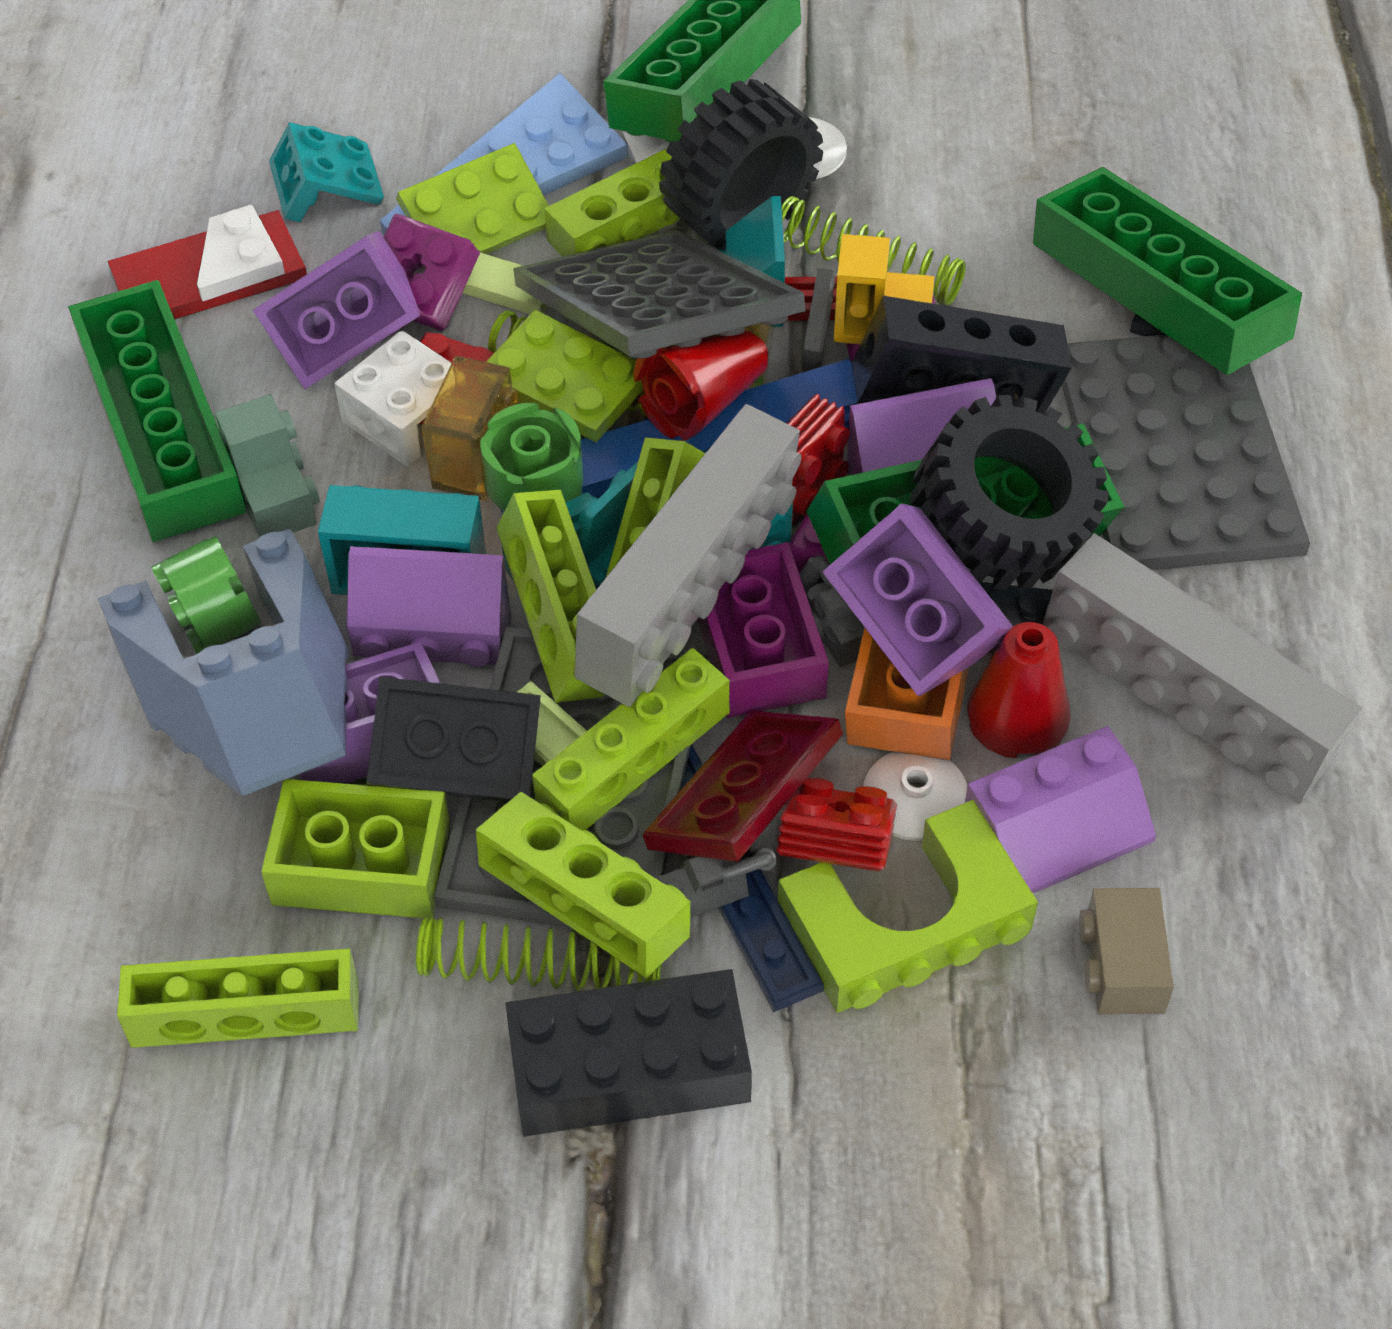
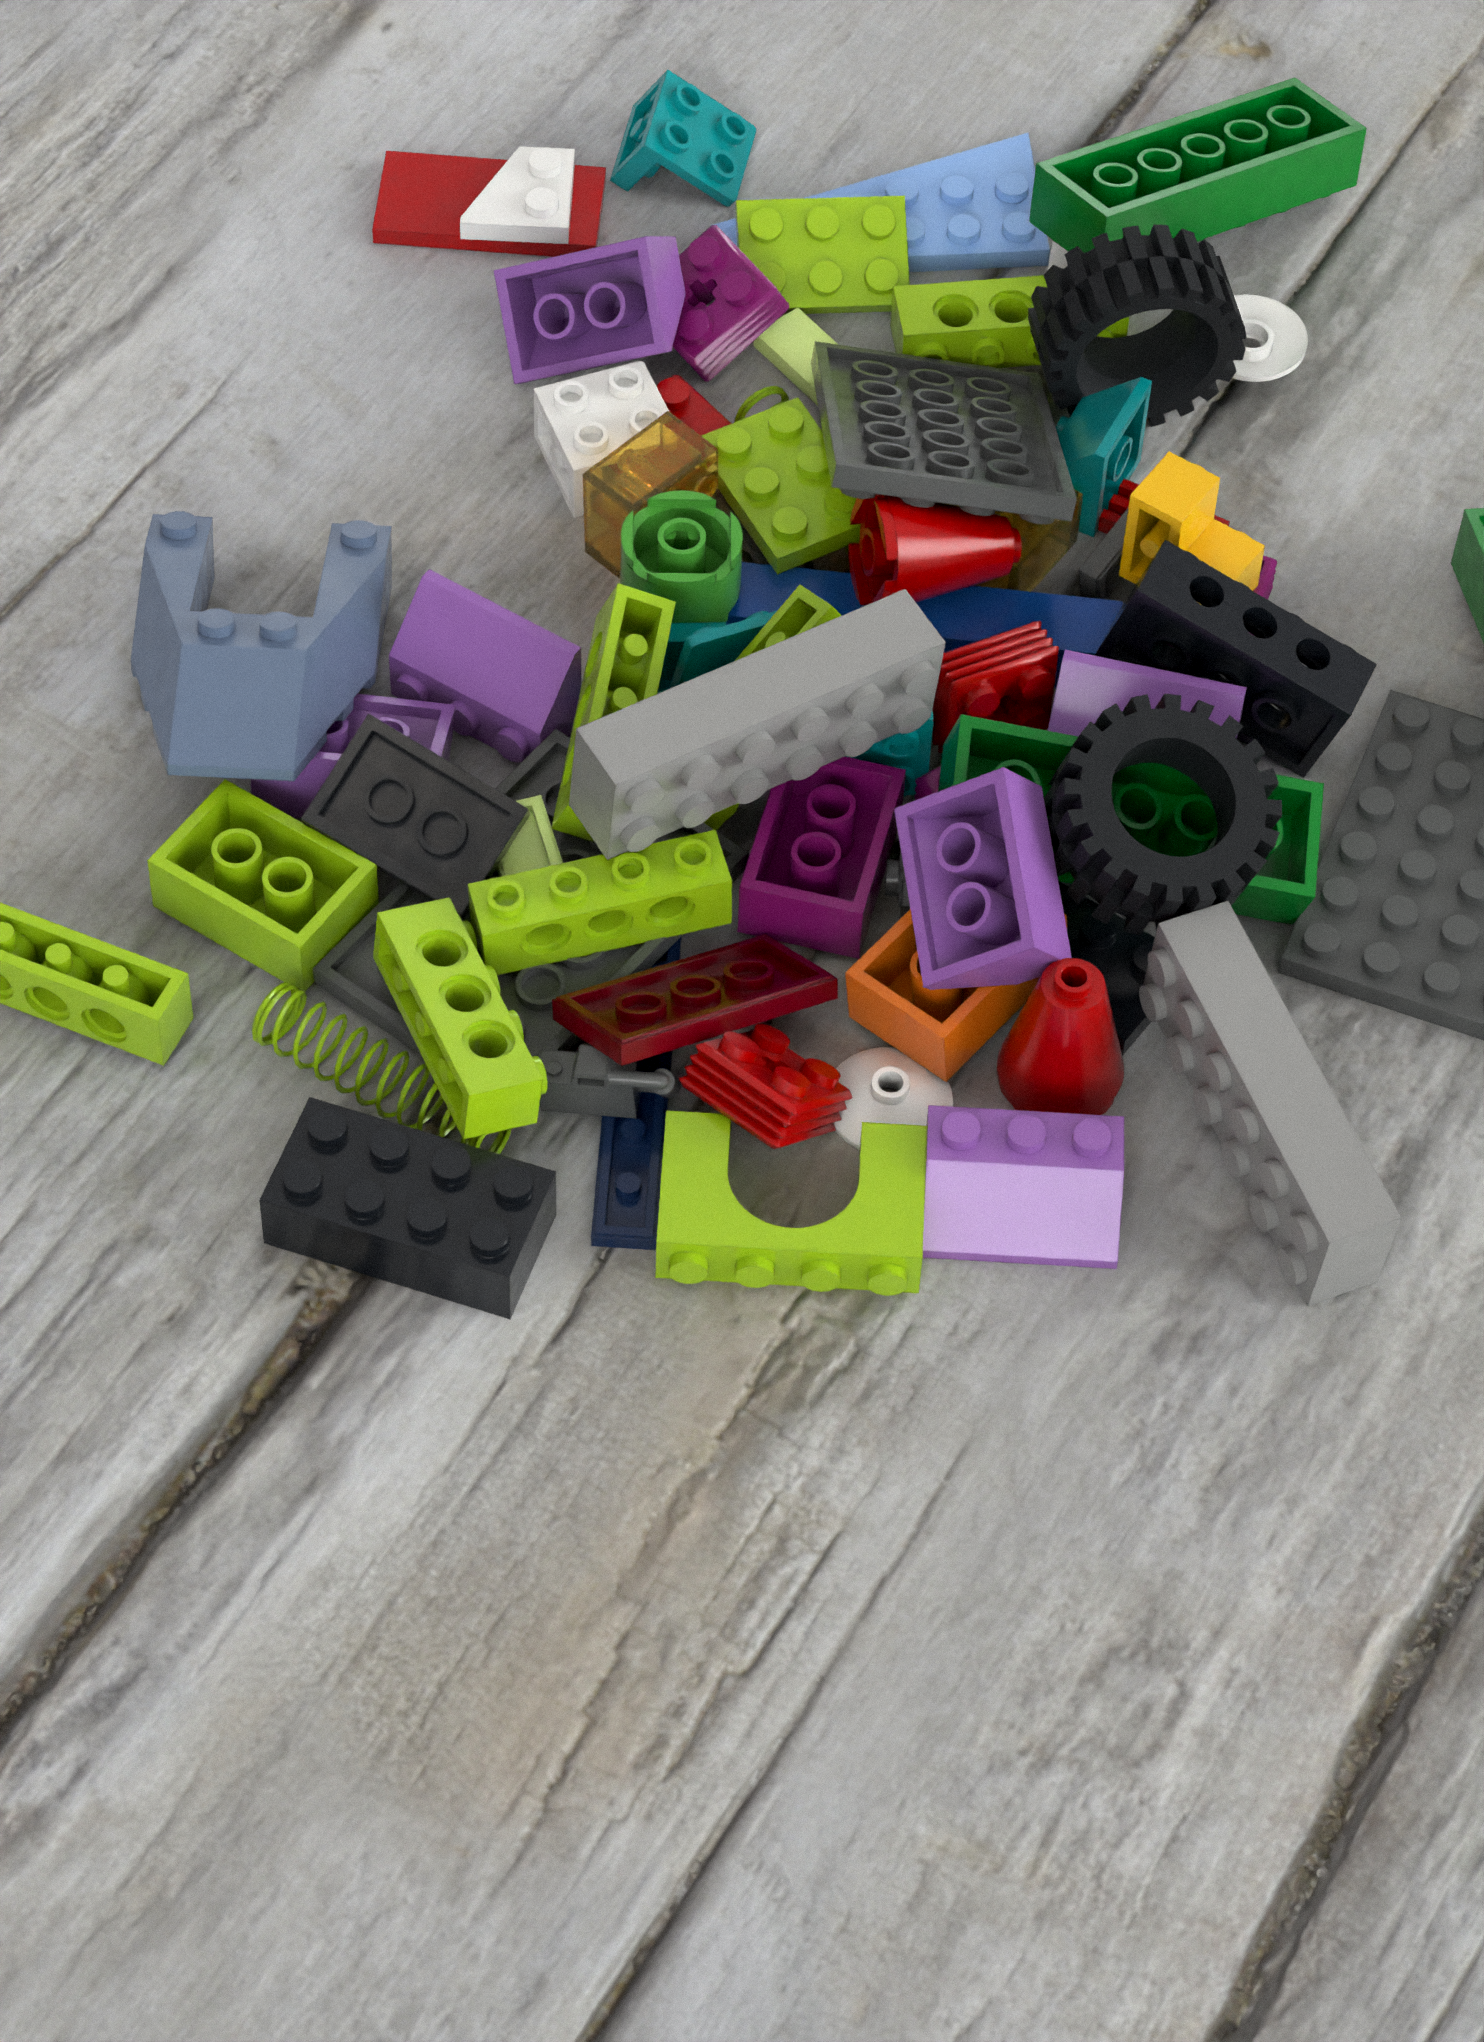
camera: 25 degrees right, 0 degrees up
green brick [68,280,247,543] -> none
bright green brick [151,536,262,654] -> none
sand green brick [215,394,320,537] -> none
teal brick [318,485,486,595] -> none
lime piece [781,196,966,306] -> none
dark tan brick [1079,888,1174,1014] -> none

